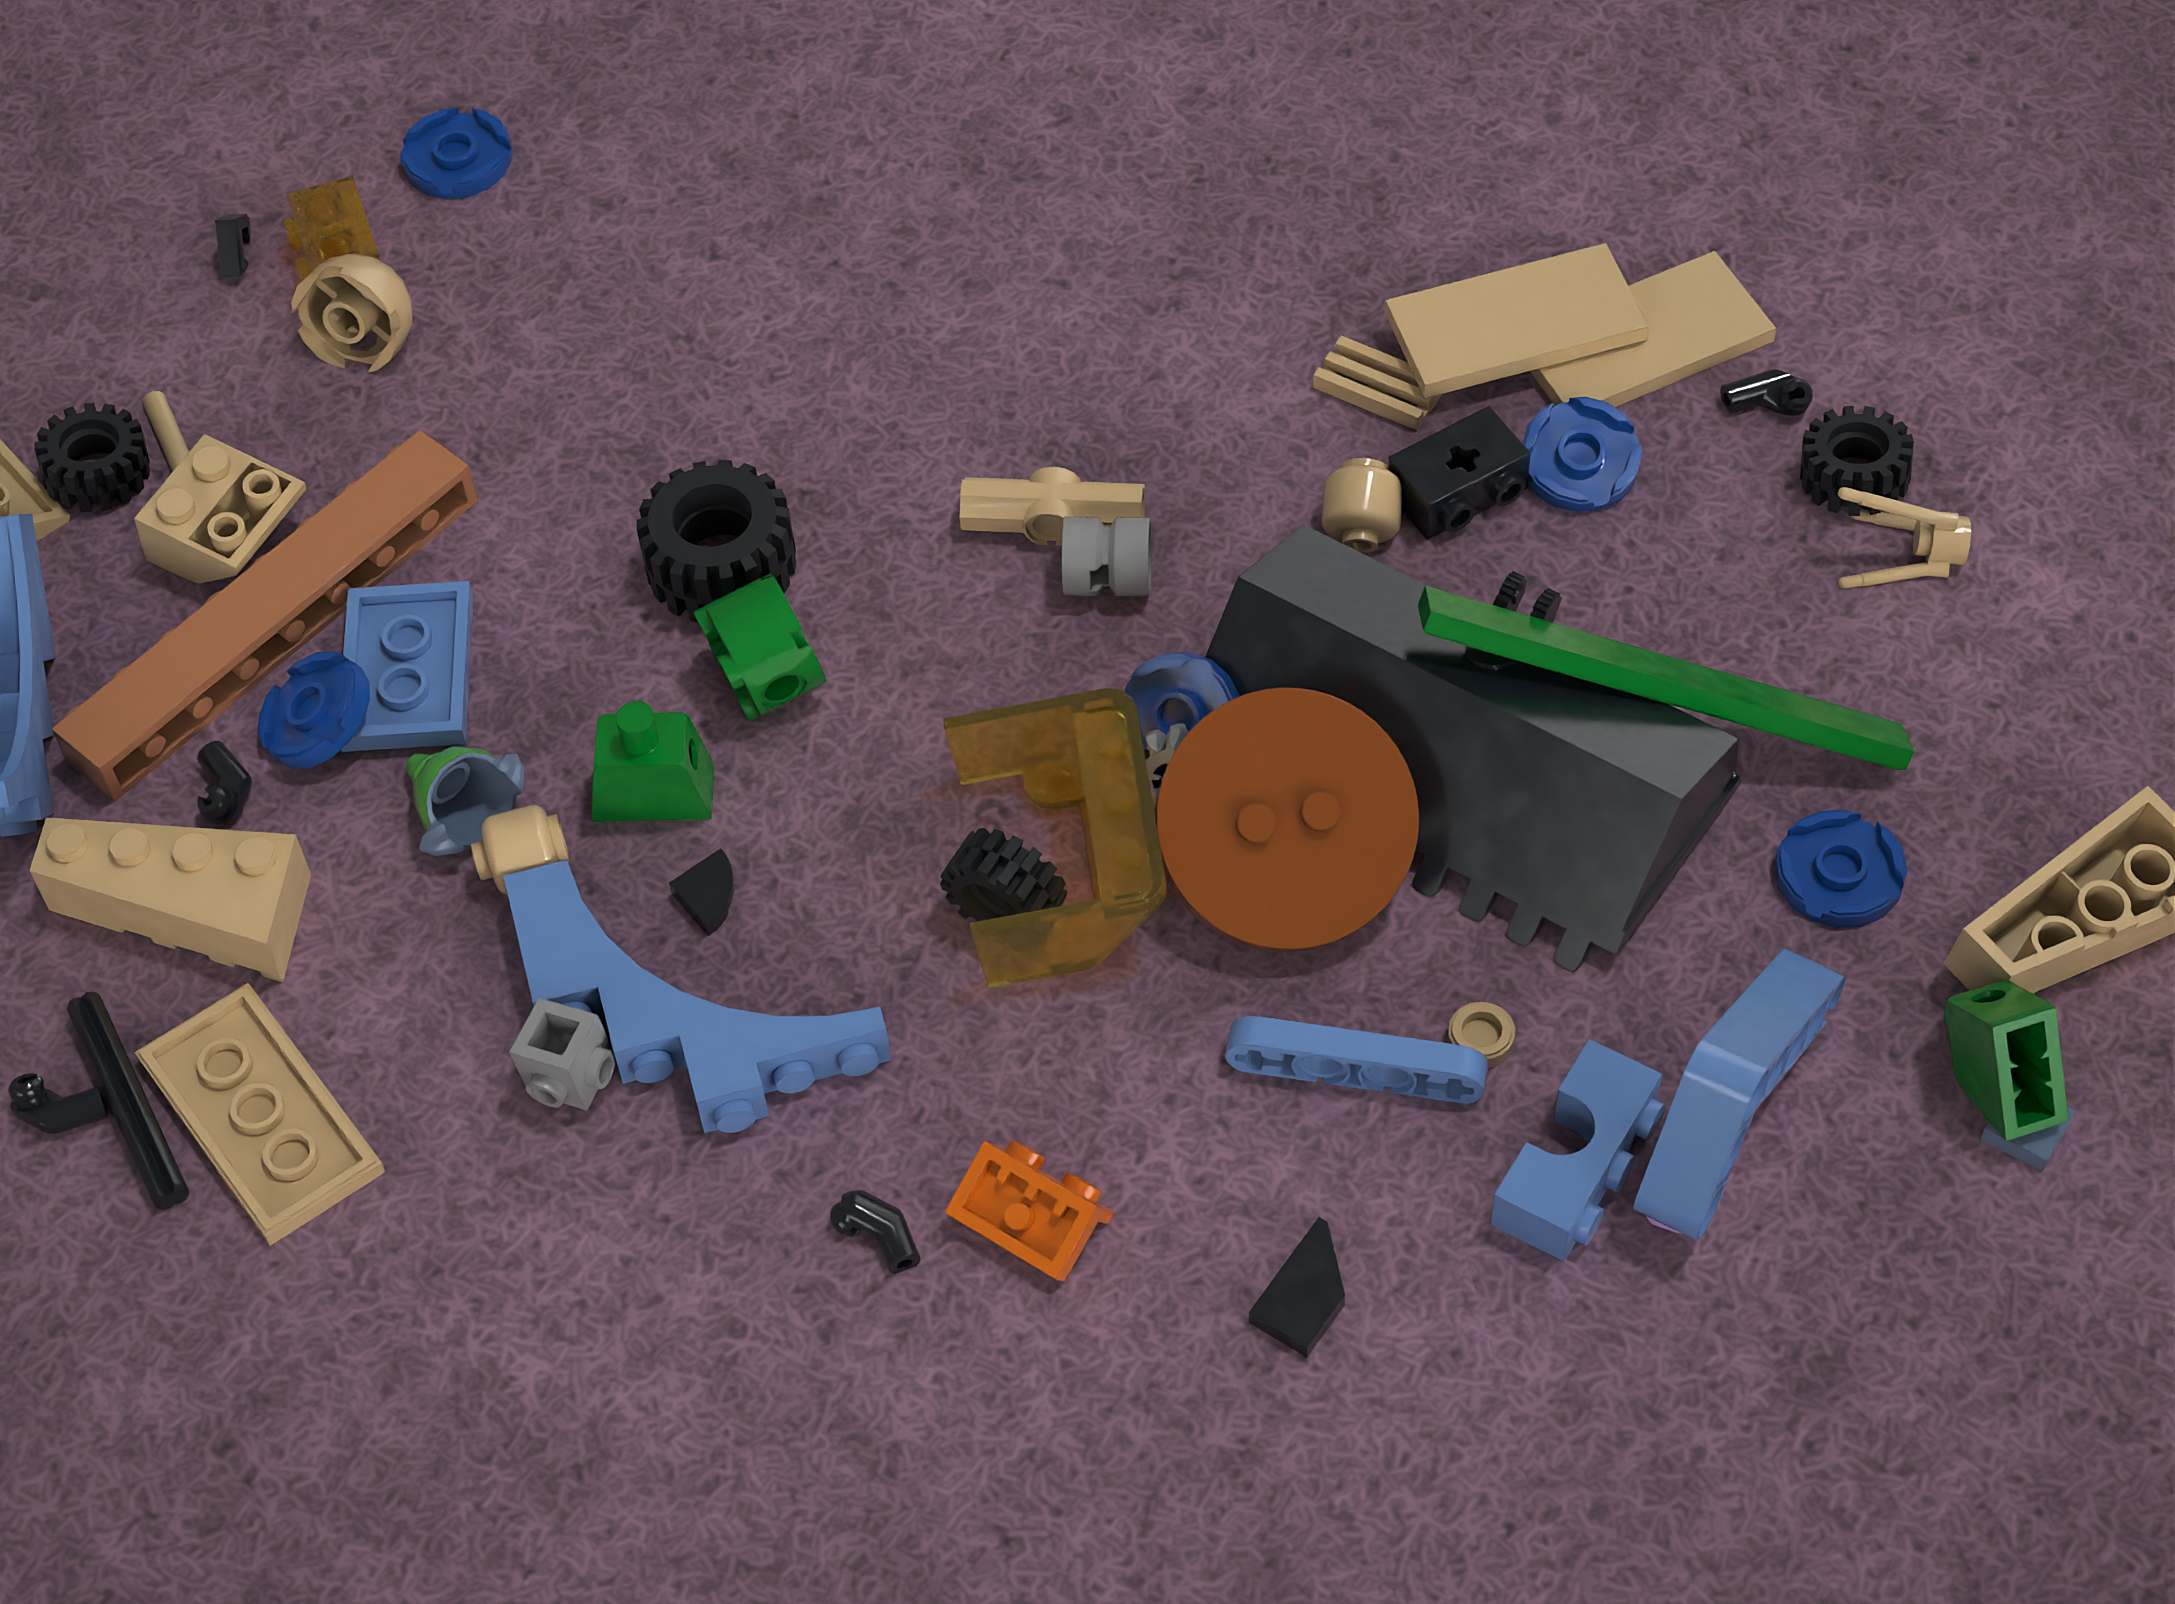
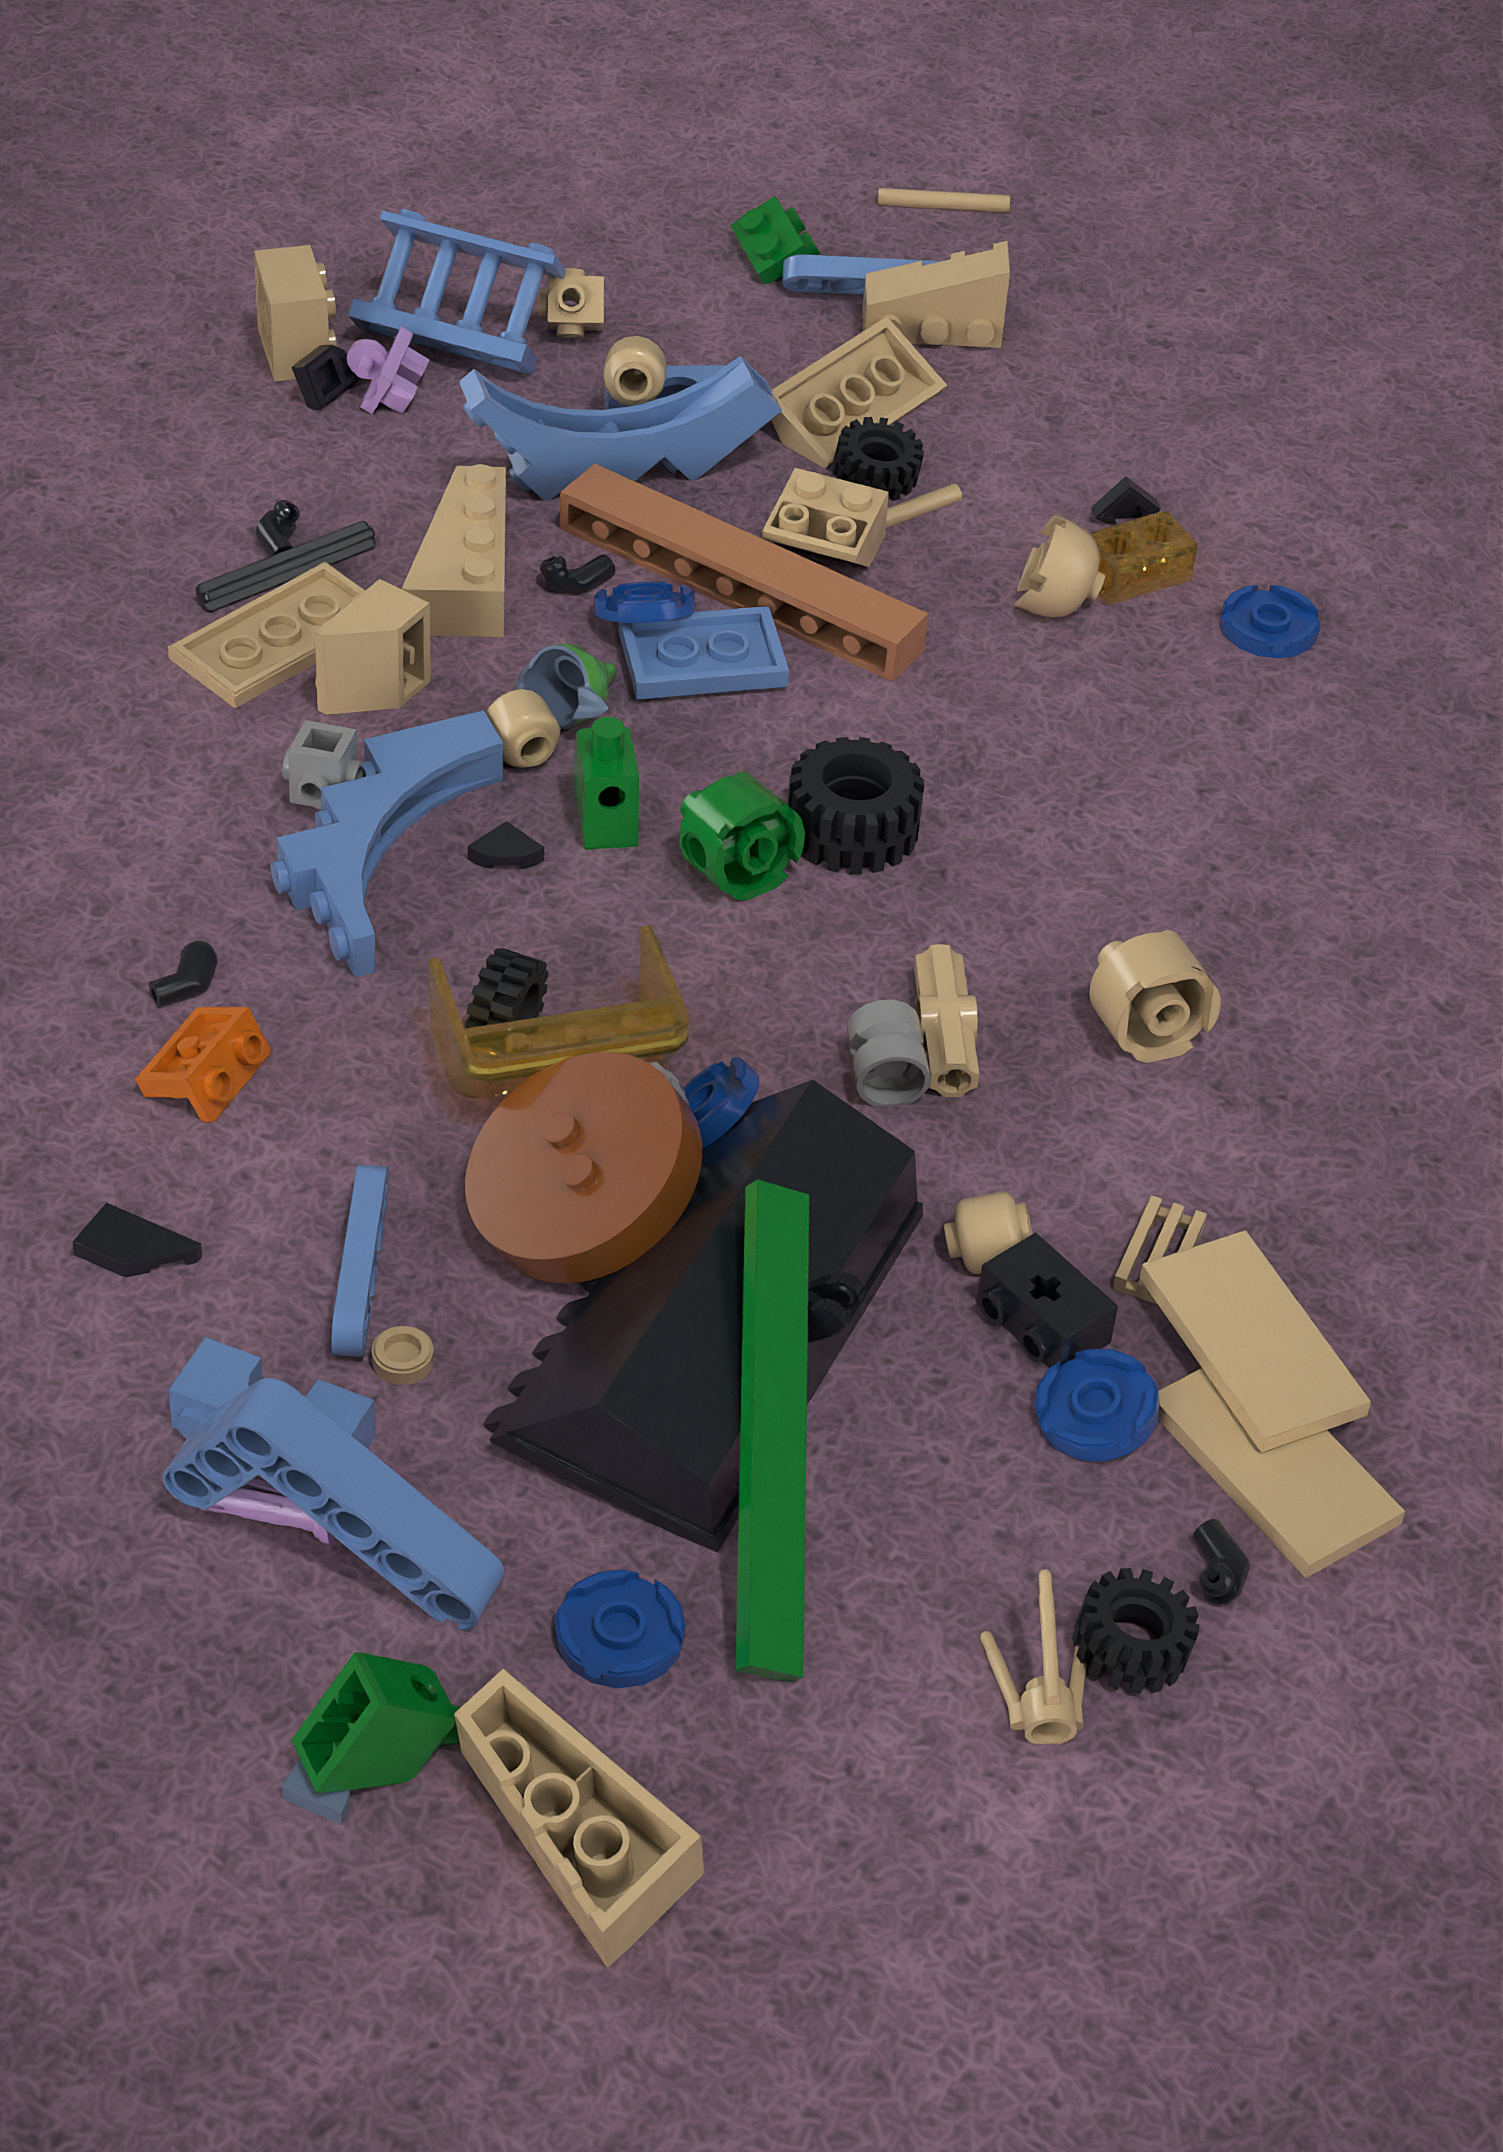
camera: 75 degrees right, 10 degrees down
none -> tan slope [314,579,431,715]
none -> tan brick [1090,930,1221,1063]

